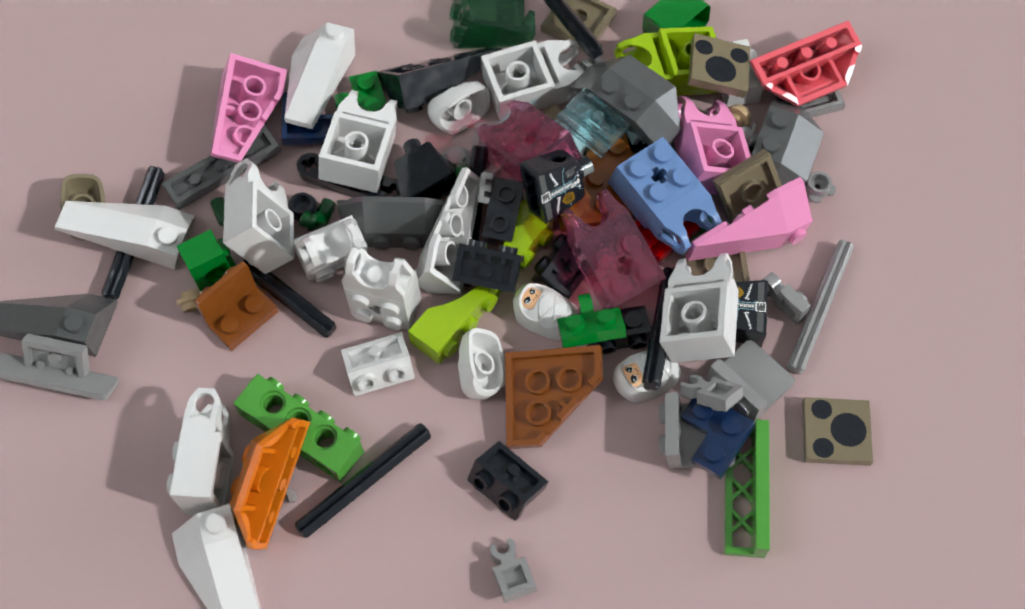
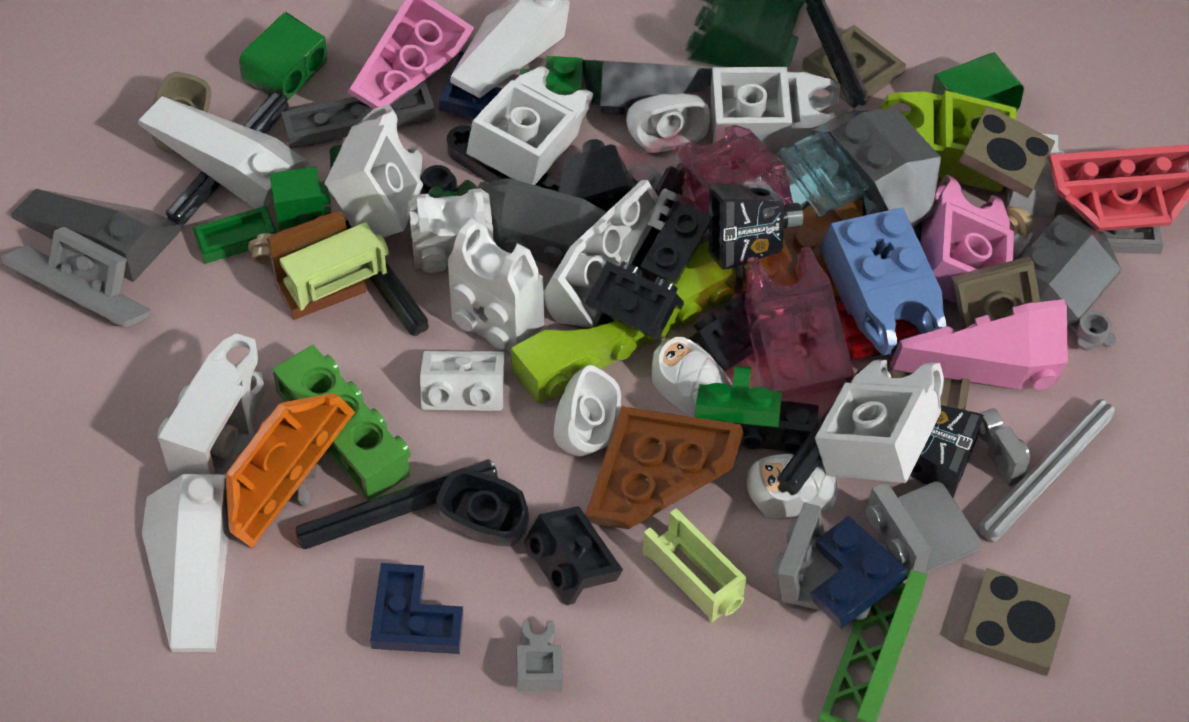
camera: 15 degrees right, 10 degrees down
light grey plate [680,375,743,412] -> none
none -> green tile [192,206,277,264]
none -> green piece [239,11,327,101]
none -> yellowish green window [279,222,389,311]
none -> dark blue plate [370,563,464,654]
none -> black piece [436,469,529,546]
none -> yellowish green window [642,508,746,623]

